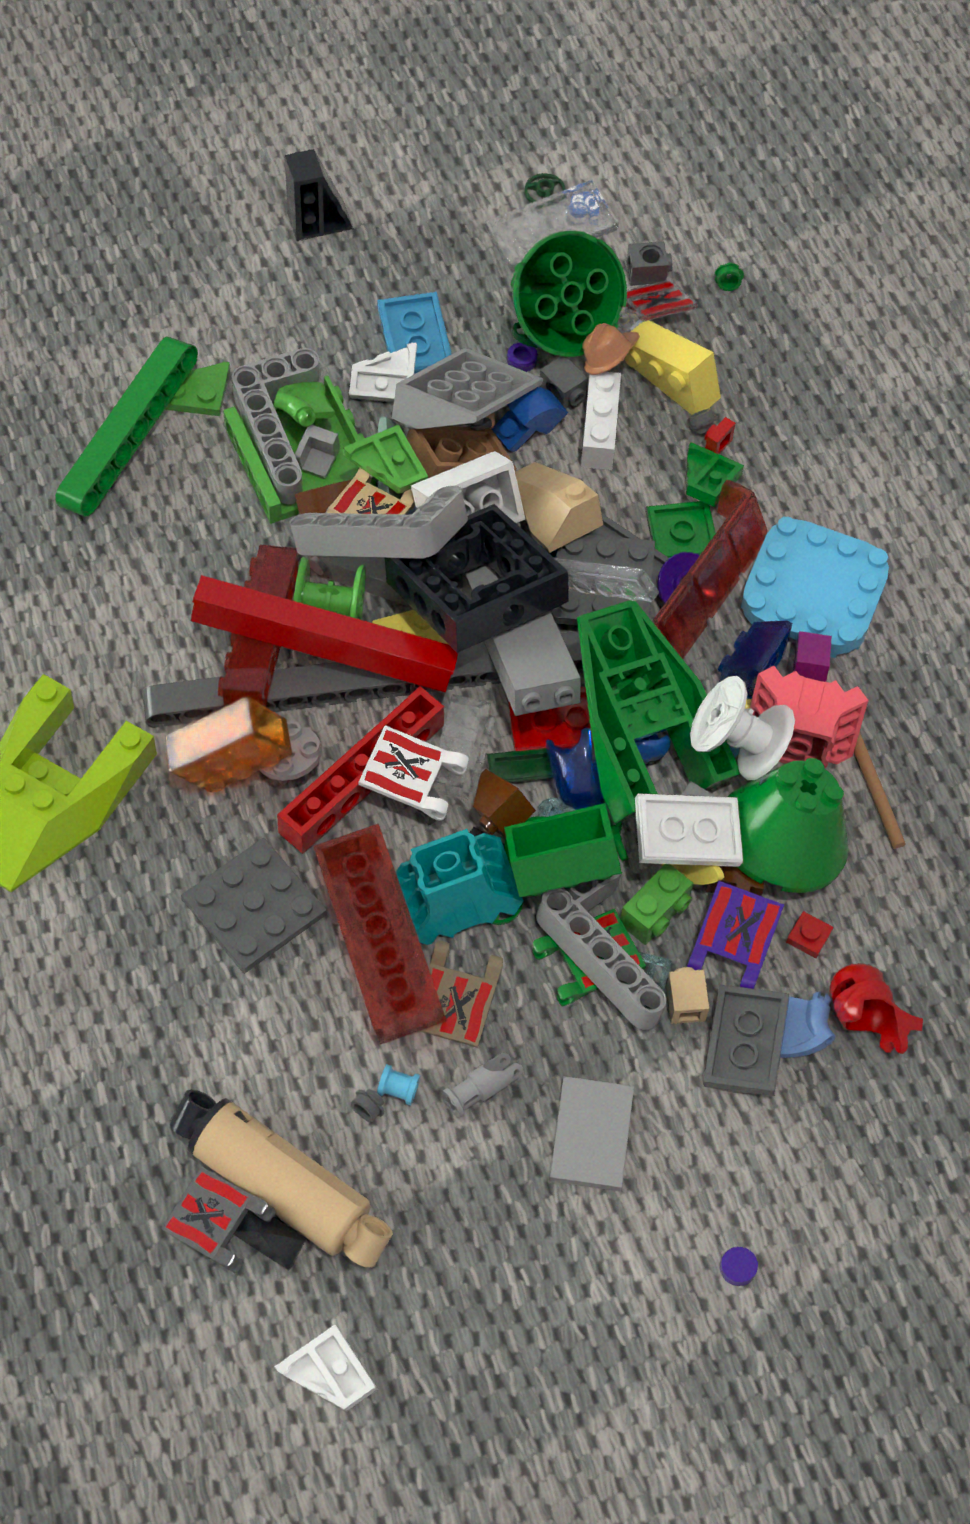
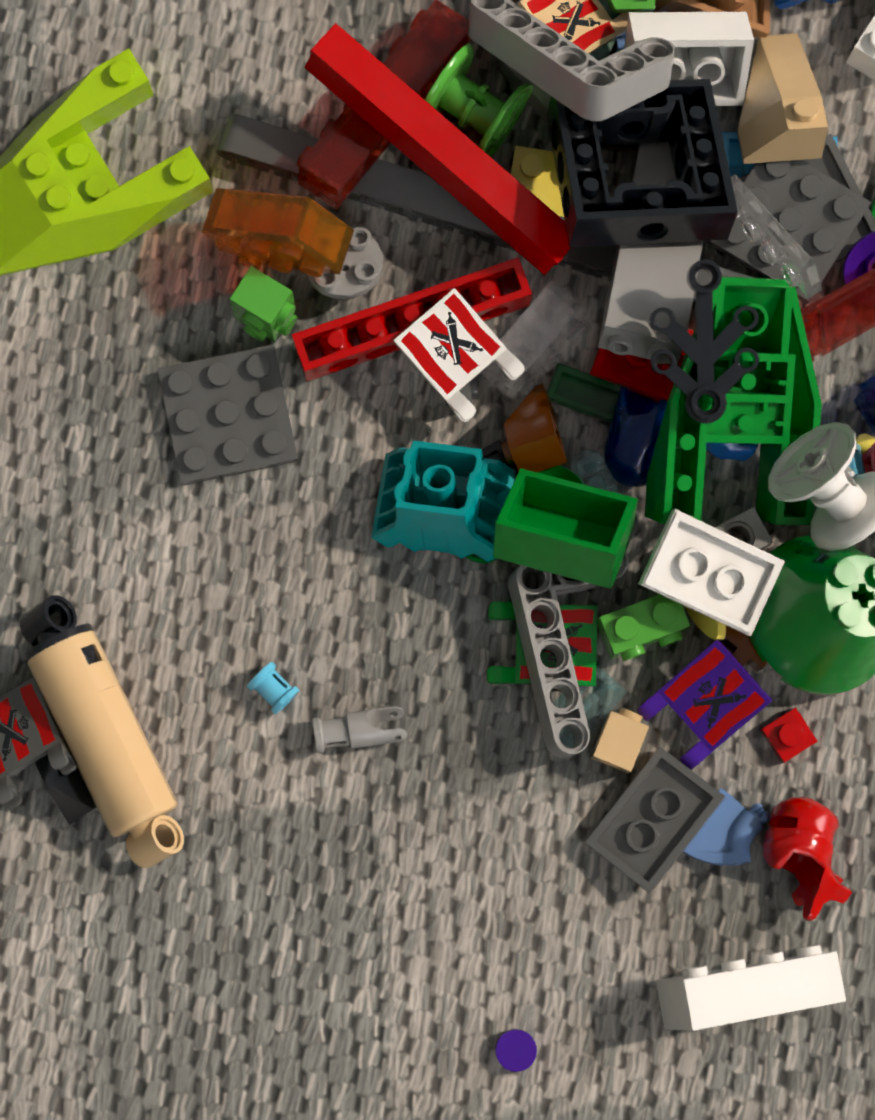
camera: 25 degrees right, 20 degrees up
white wing [275,1325,378,1411] -> none
clear red brick [313,823,447,1045] -> none
dark grey plate [351,1089,384,1122] -> none
flag [410,940,503,1048] -> none
light grey tile [549,1076,634,1192] -> none
green hand [611,821,629,862] -> none
none -> bright green brick [230,266,298,343]
none -> black plant [649,259,759,424]
none -> white wedge [656,945,846,1031]

